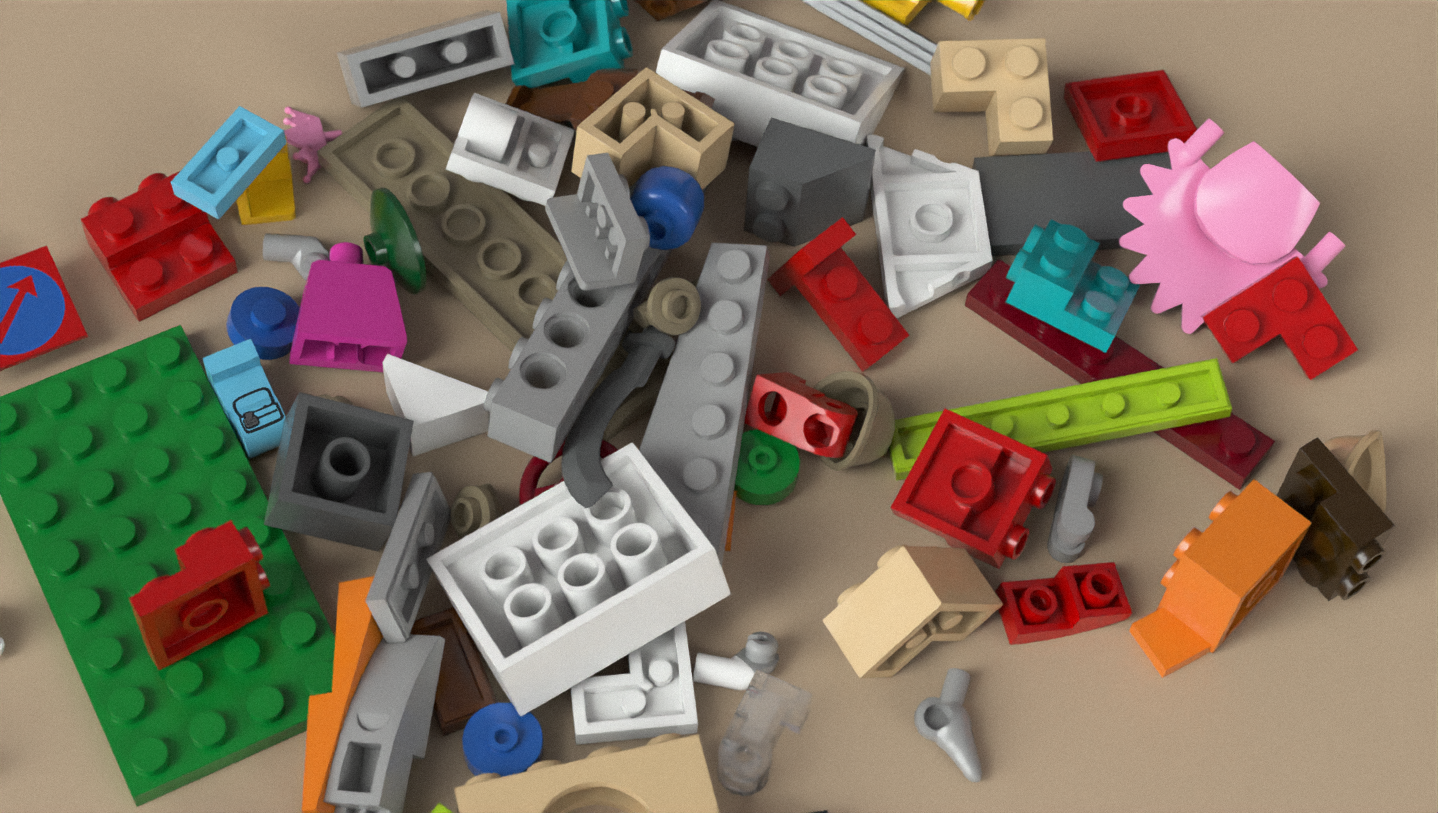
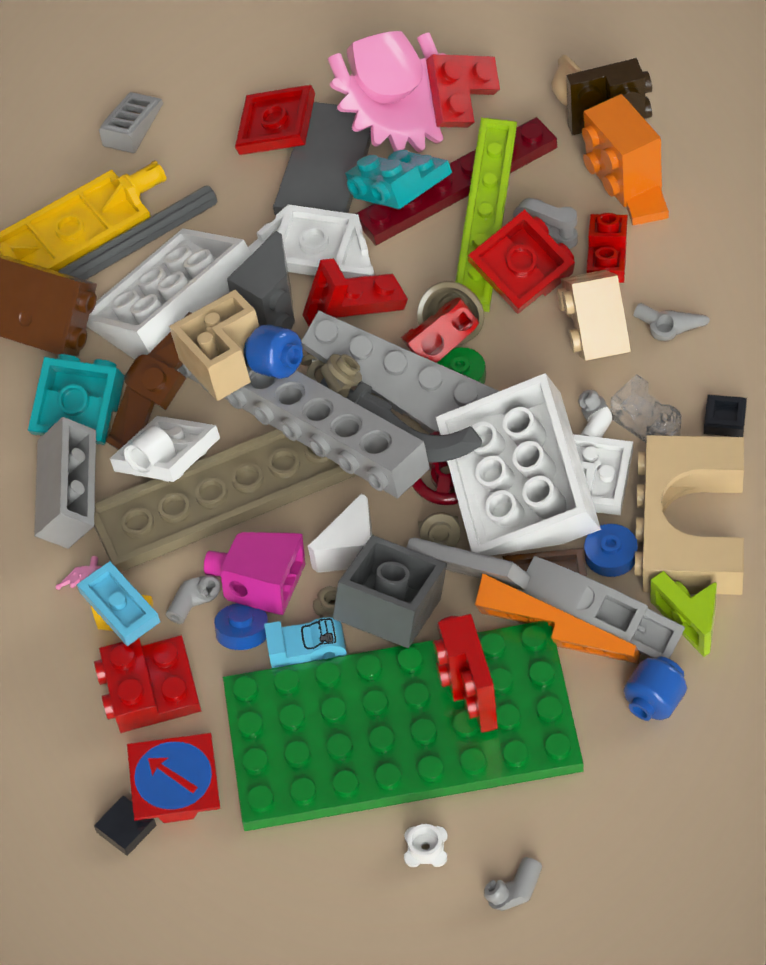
camera: 60 degrees left, 5 degrees down
dark green dish [363,187,427,295] -> none
light grey bracket [545,153,650,290] -> none
tan brick [930,38,1053,157] -> none

